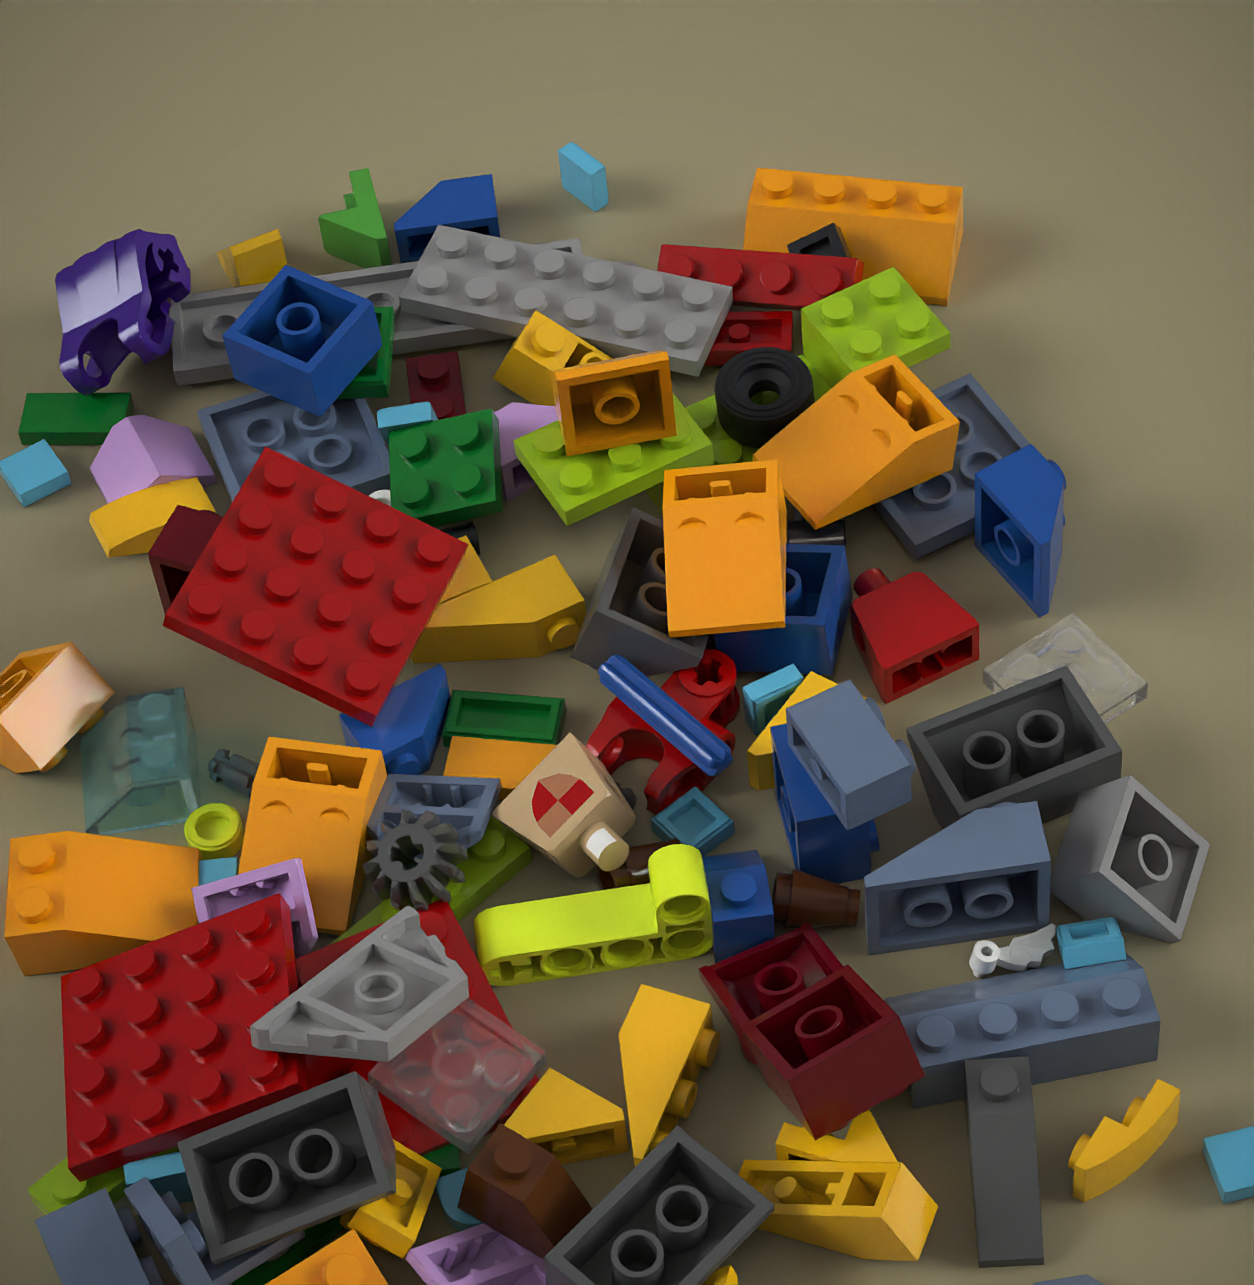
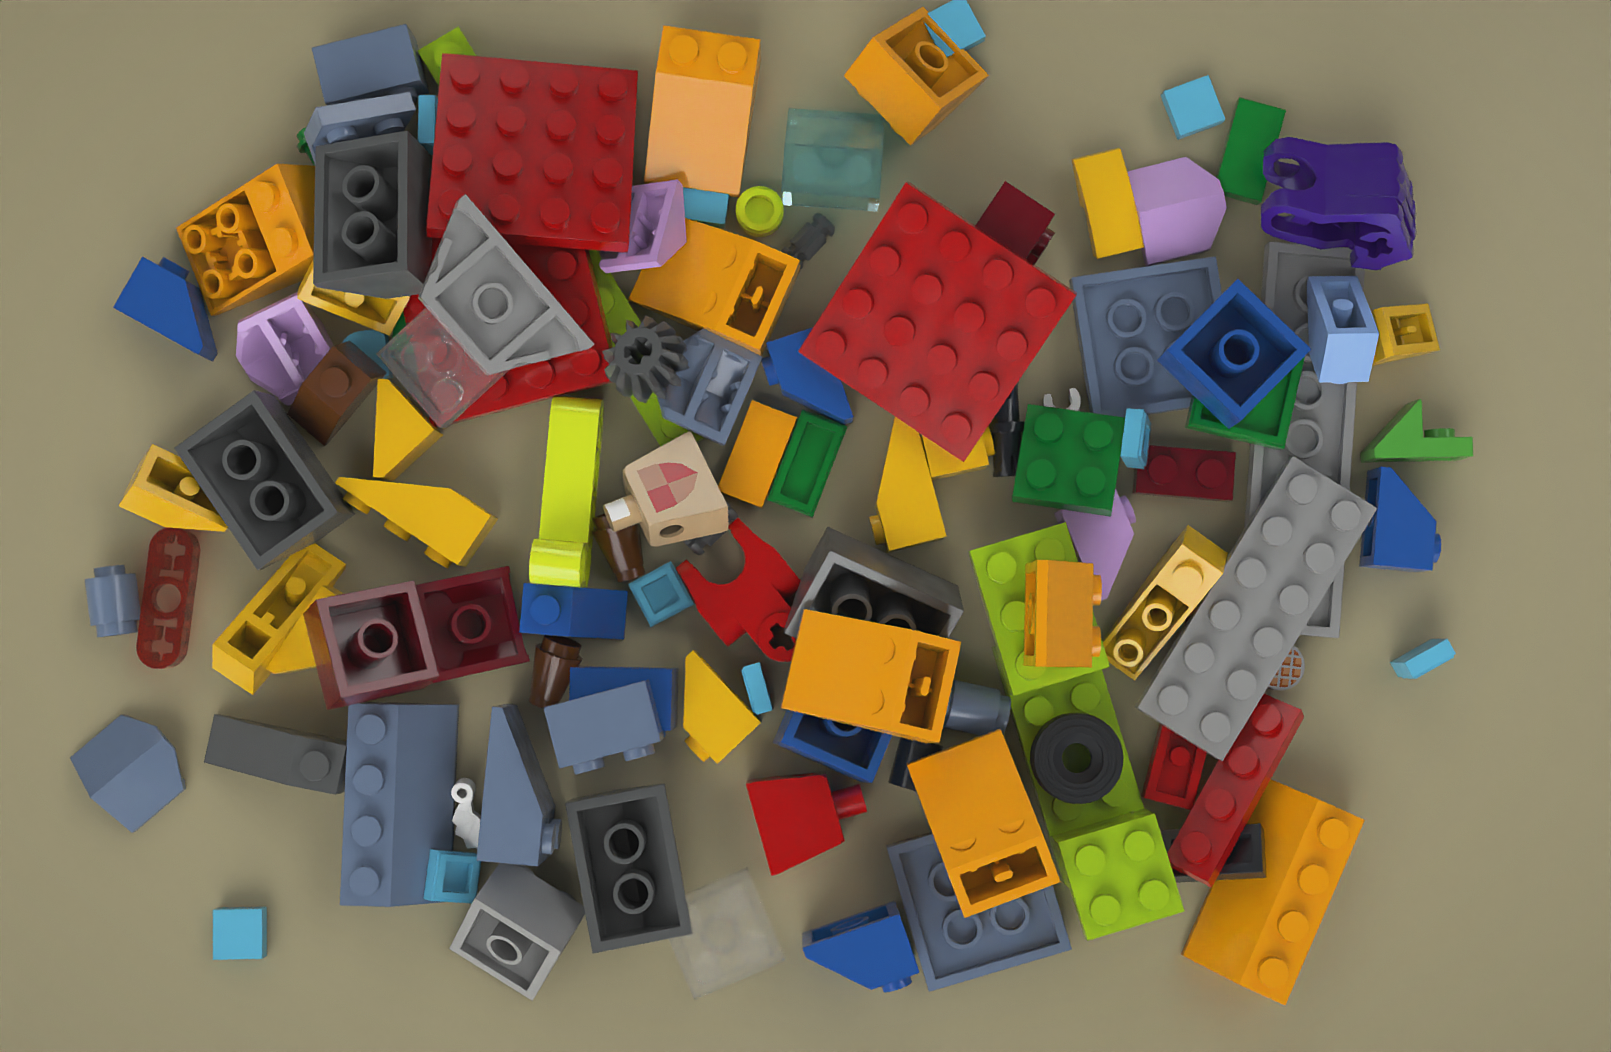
camera: 95 degrees right, 35 degrees up
blue axle [598,654,733,777] -> none
yellow slope [1068,1079,1181,1202] -> none
none -> light blue slope [1307,276,1379,384]

